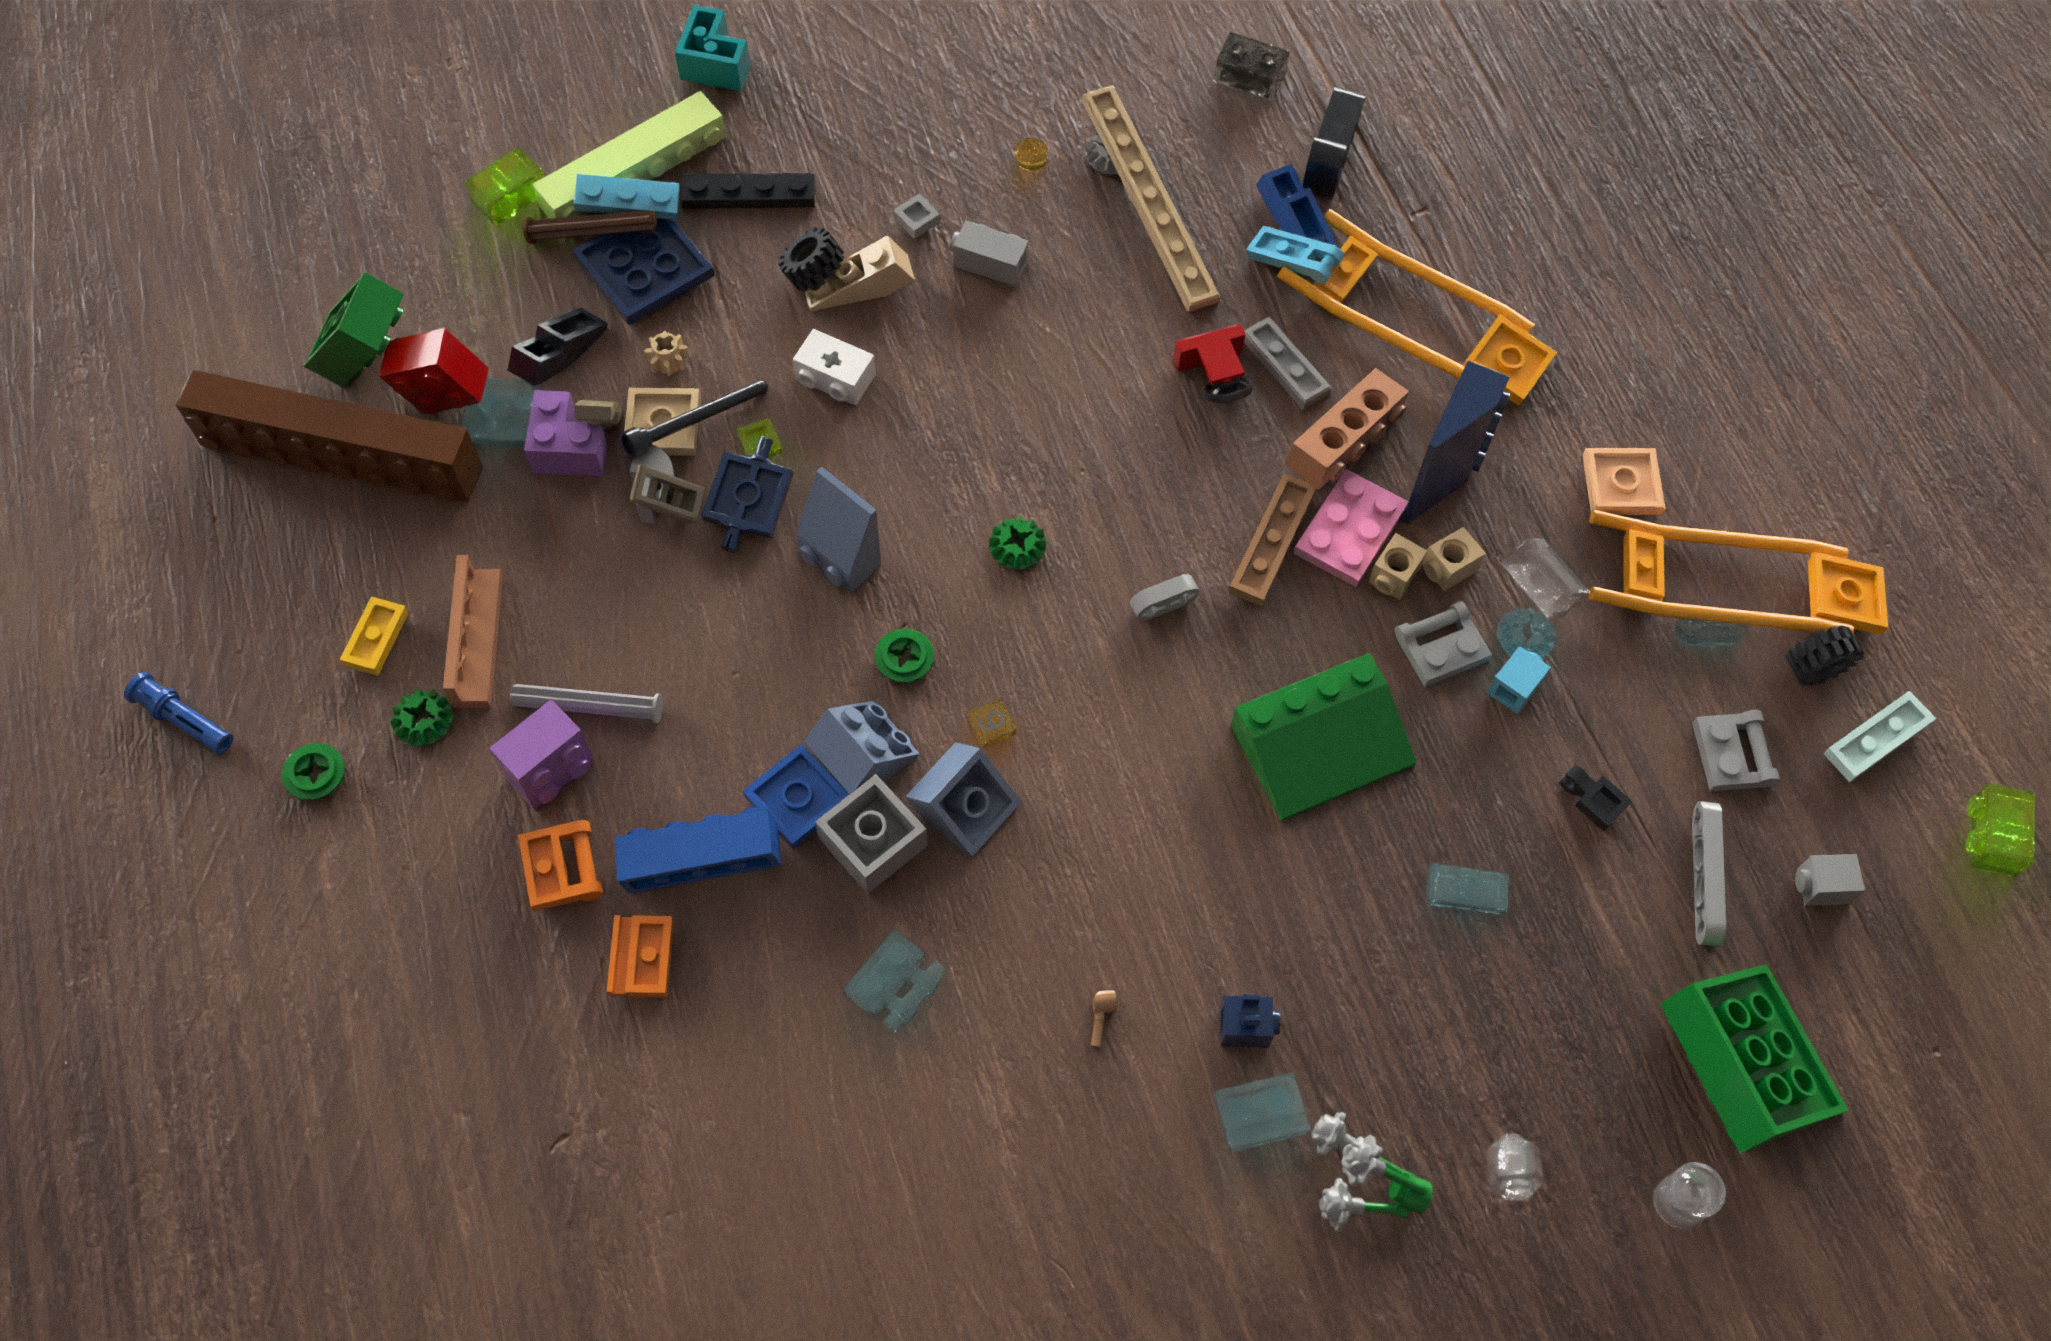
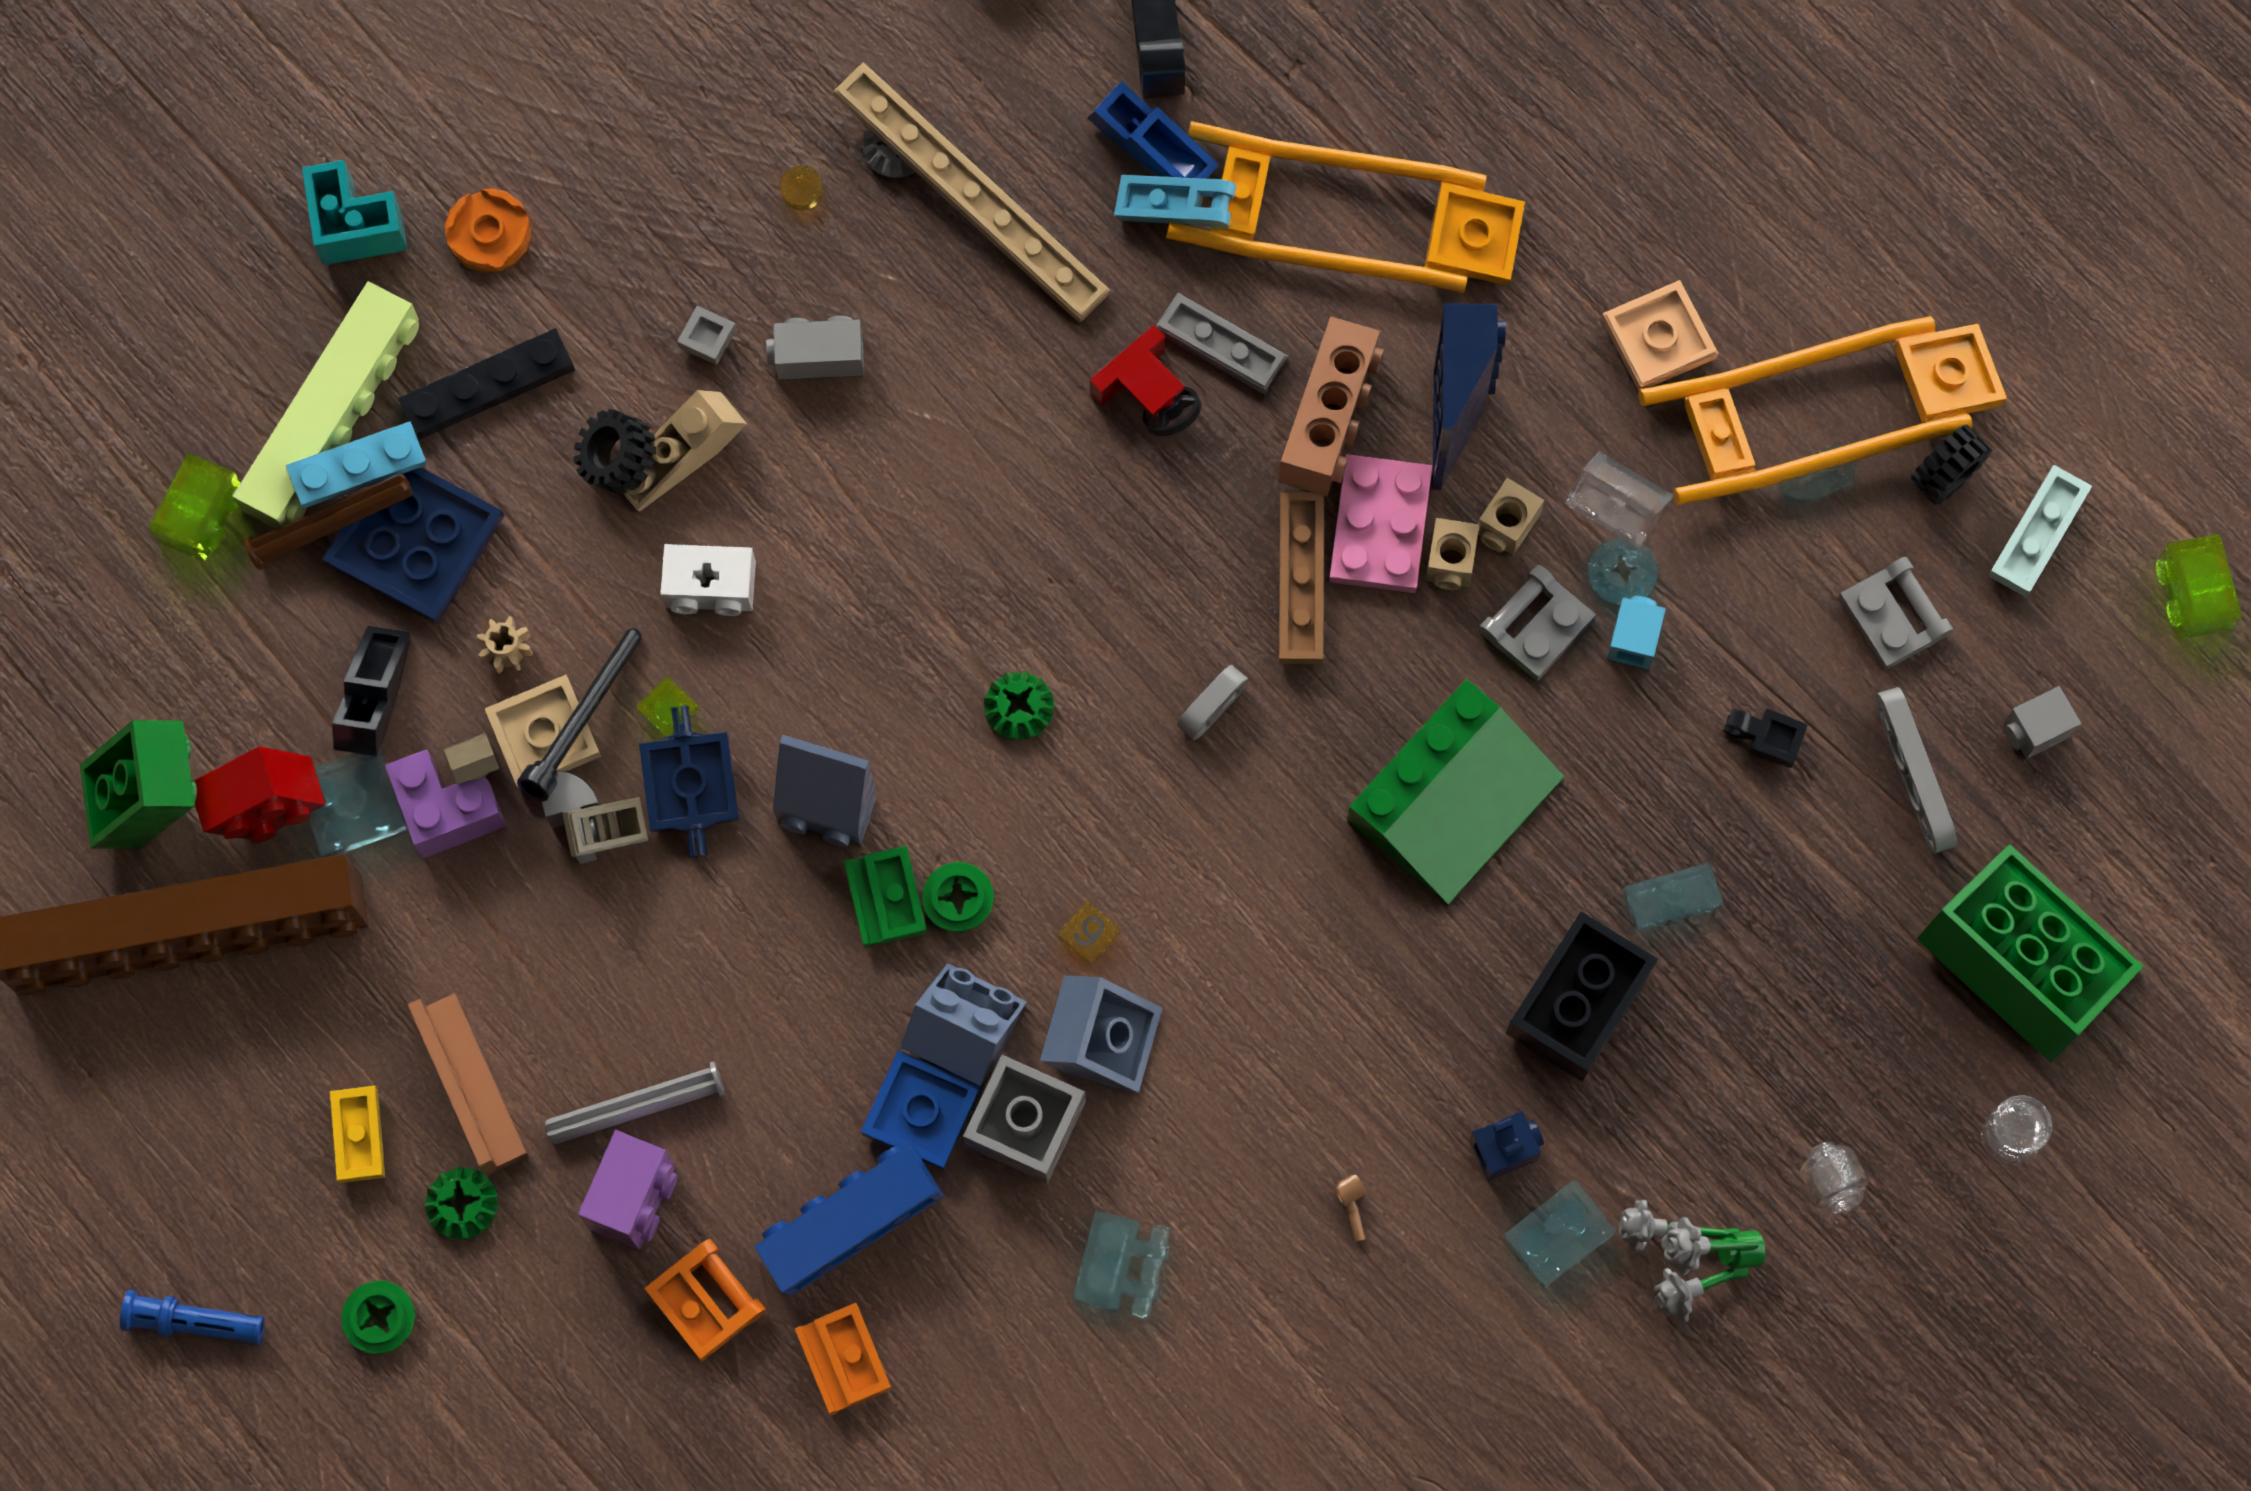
camera: 20 degrees left, 10 degrees up
none -> orange tile [445,188,532,273]
none -> green plate [844,845,927,949]
none -> black brick [1506,911,1658,1082]

